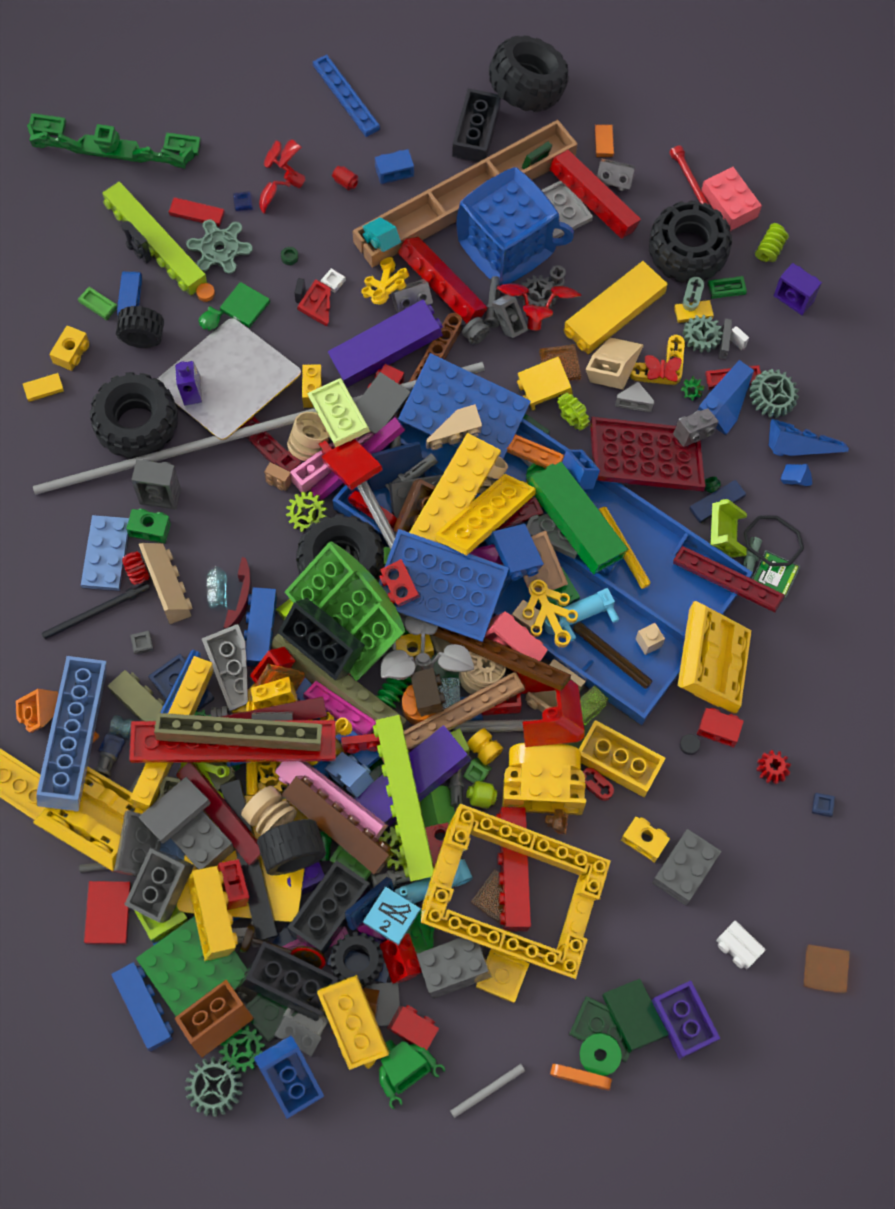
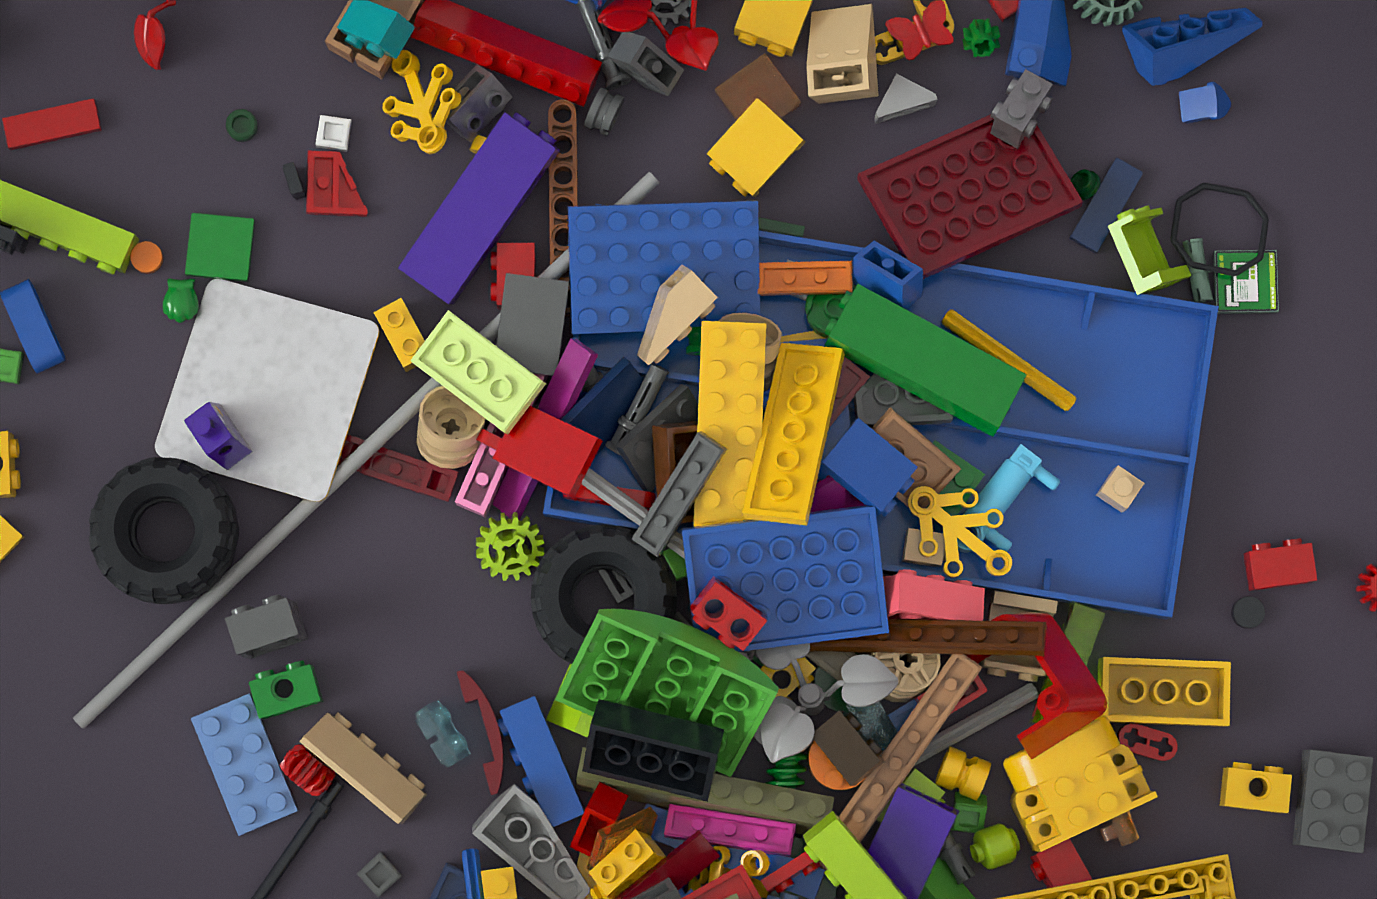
camera: 30 degrees left, 15 degrees up
black tyre [116,306,164,348] -> none
sand green plate [186,220,253,274] -> none
clear blue tile [233,191,253,211] -> none
medium nougat piece [264,462,292,491] -> none
lime gear [557,393,590,431] -> none
dark brown axle [573,622,652,689] -> none
dark red tile [673,546,785,613] -> none
yellow piece [678,601,752,714] -> none
none -> dark grey tile [632,431,727,557]

